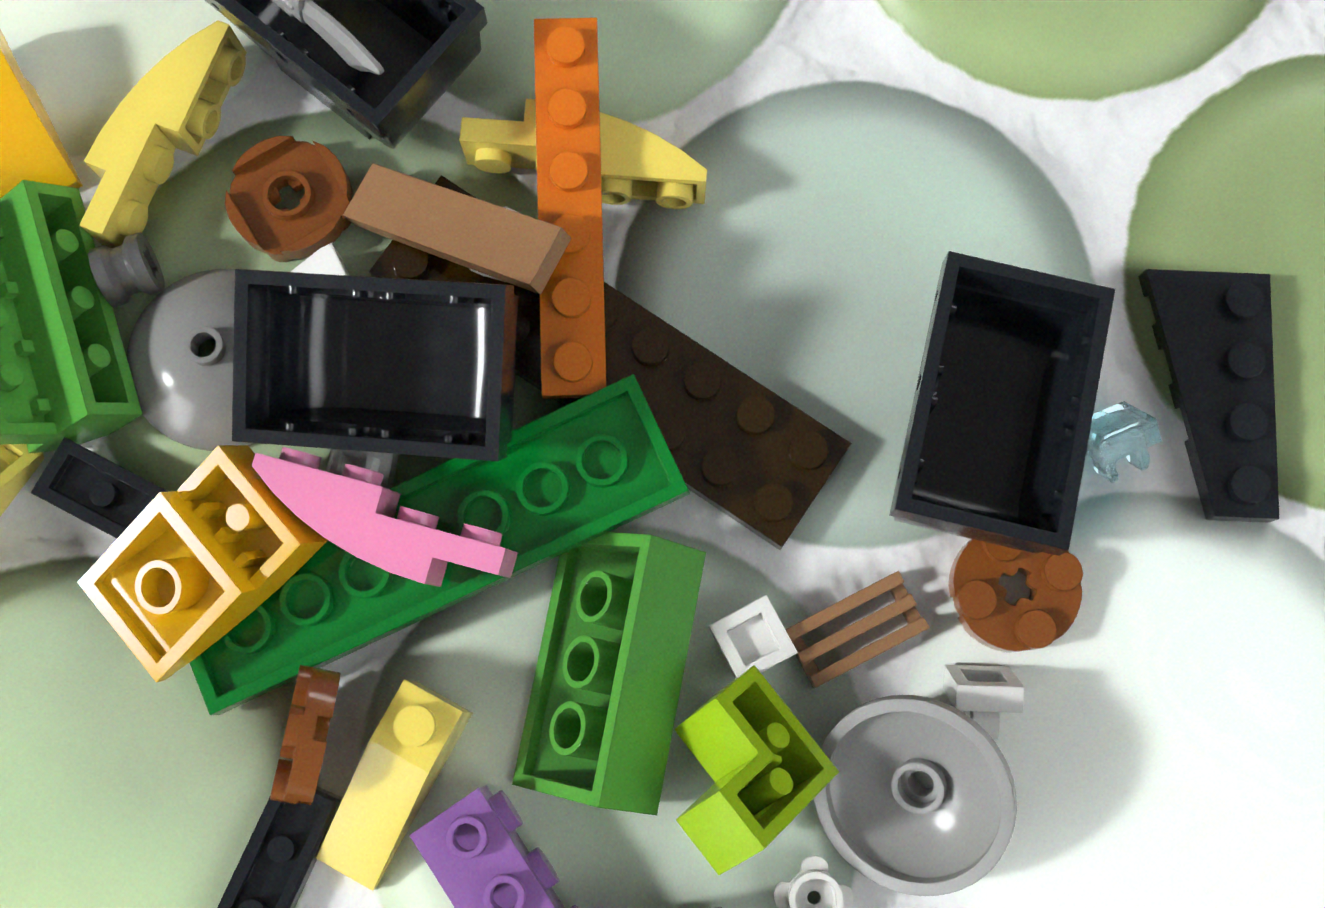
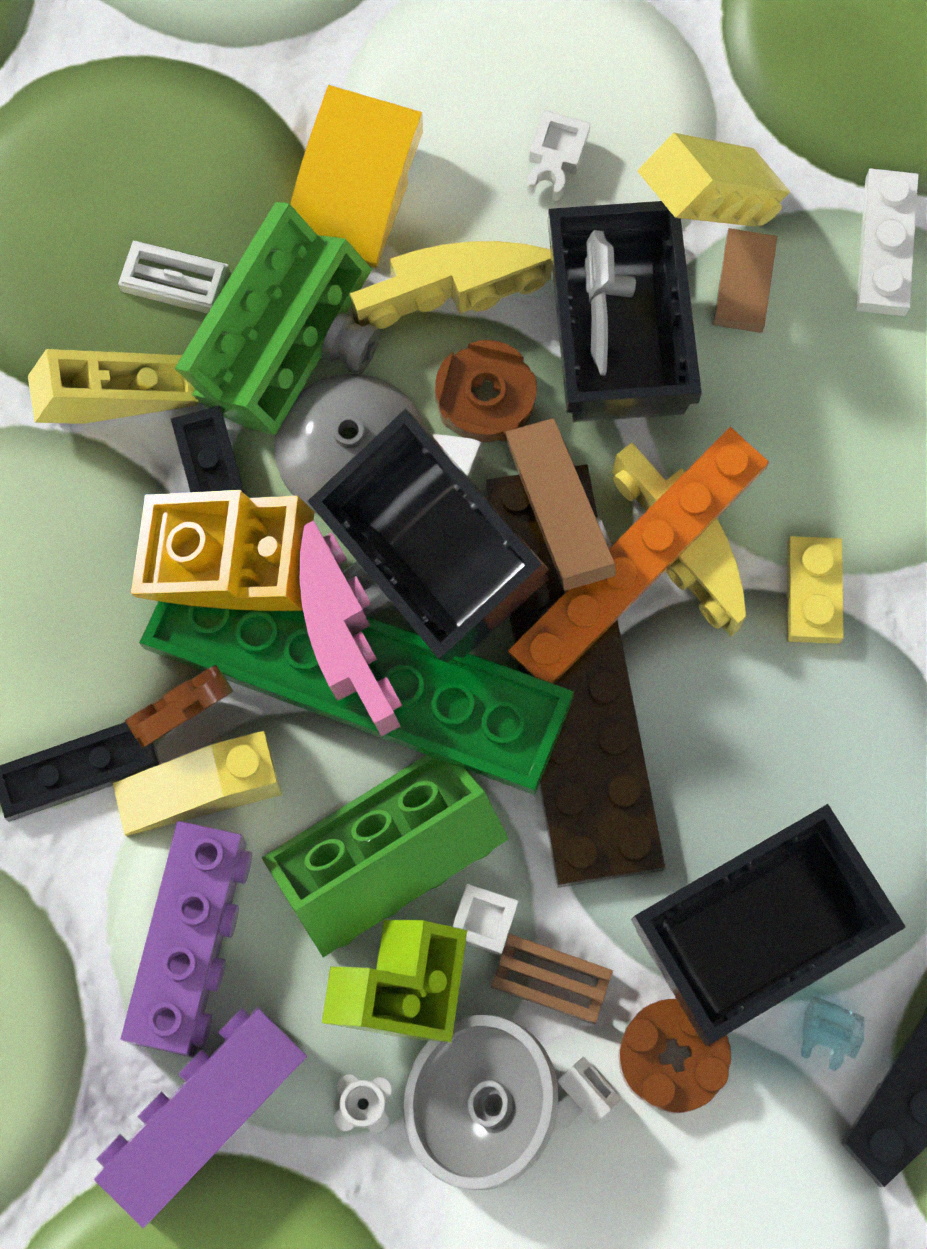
camera: 45 degrees right, 5 degrees down
none -> light yellow plate [787,536,844,644]

